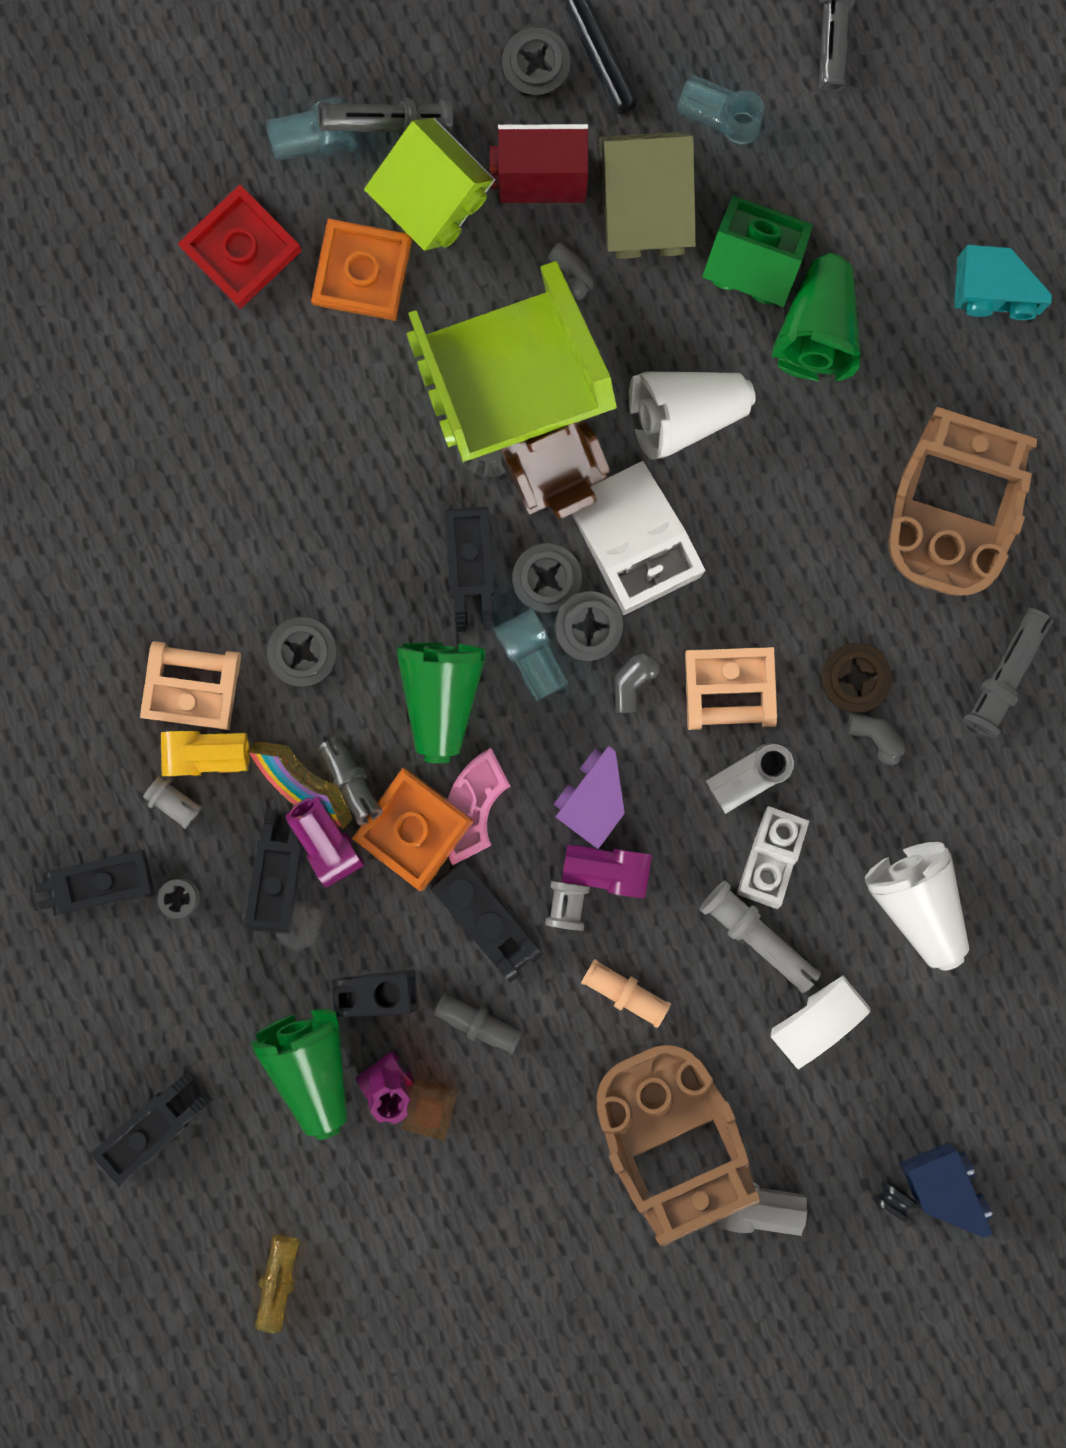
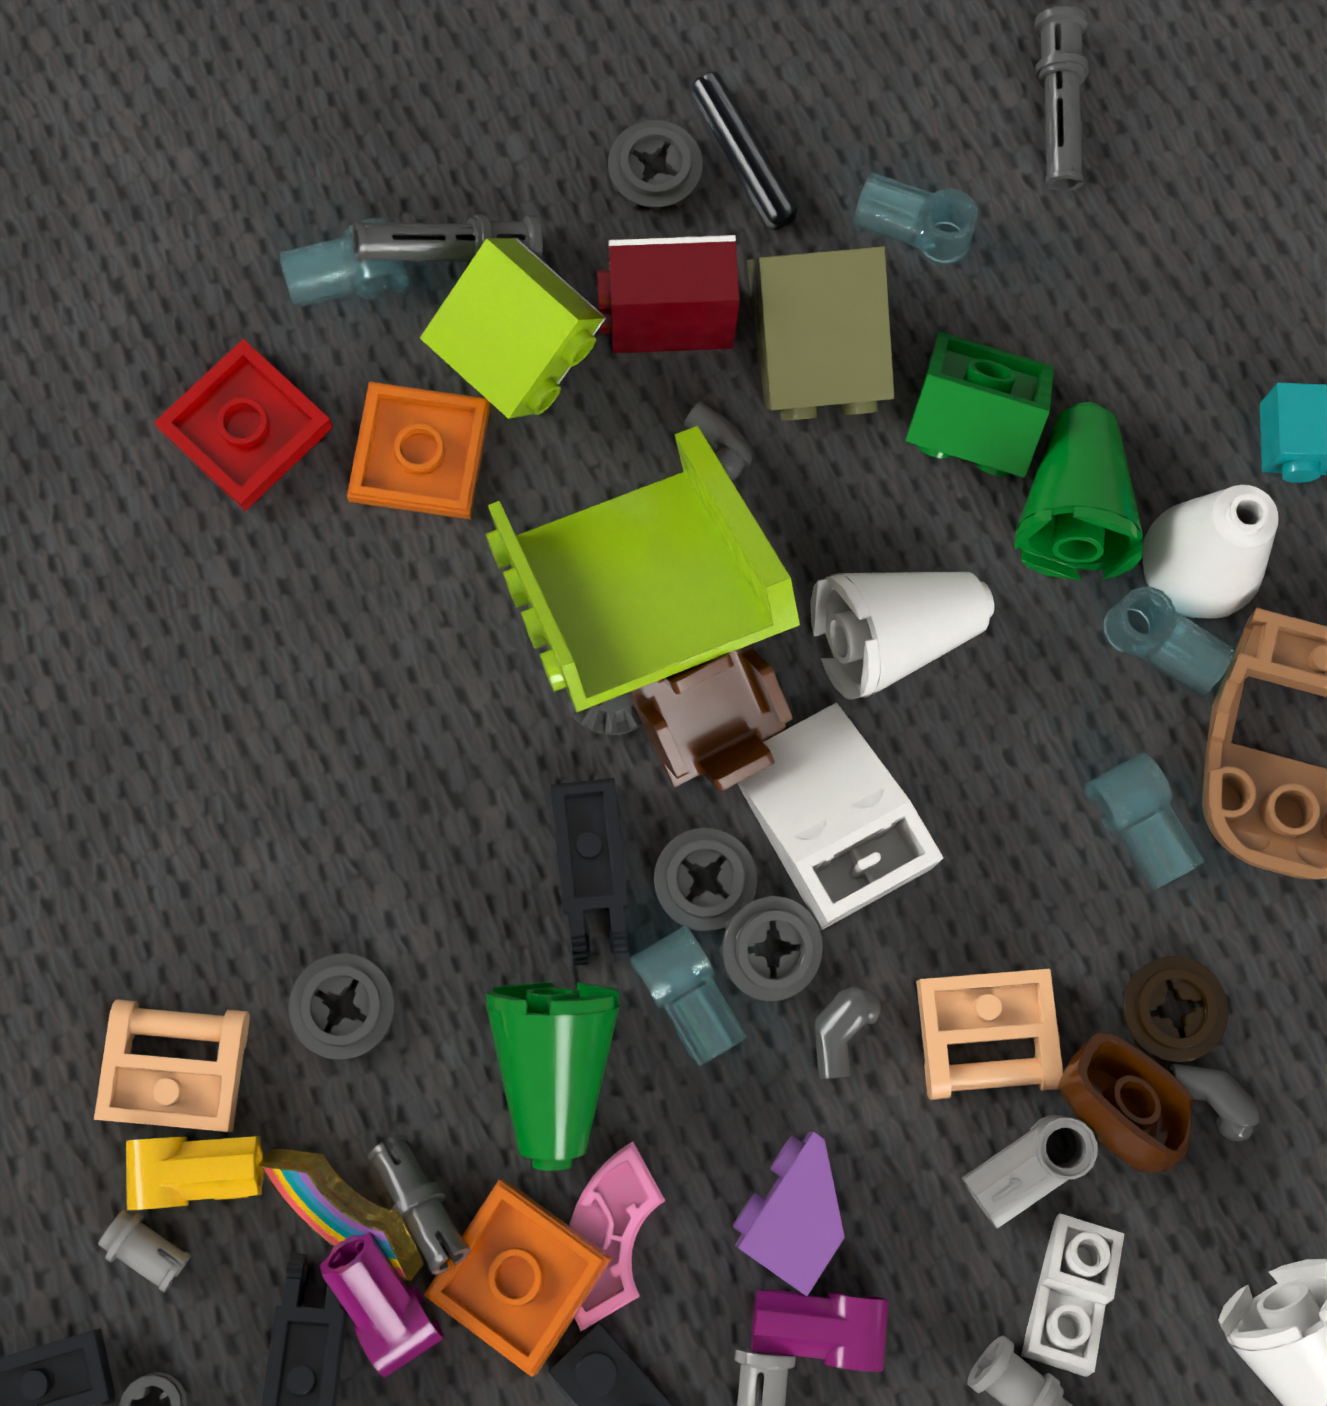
camera: 10 degrees left, 10 degrees down
none -> reddish brown piece [1058,1032,1194,1174]
none -> clear light blue piece [1084,753,1205,891]
none -> clear light blue piece [1102,587,1235,697]
none -> white cone [1142,485,1278,619]

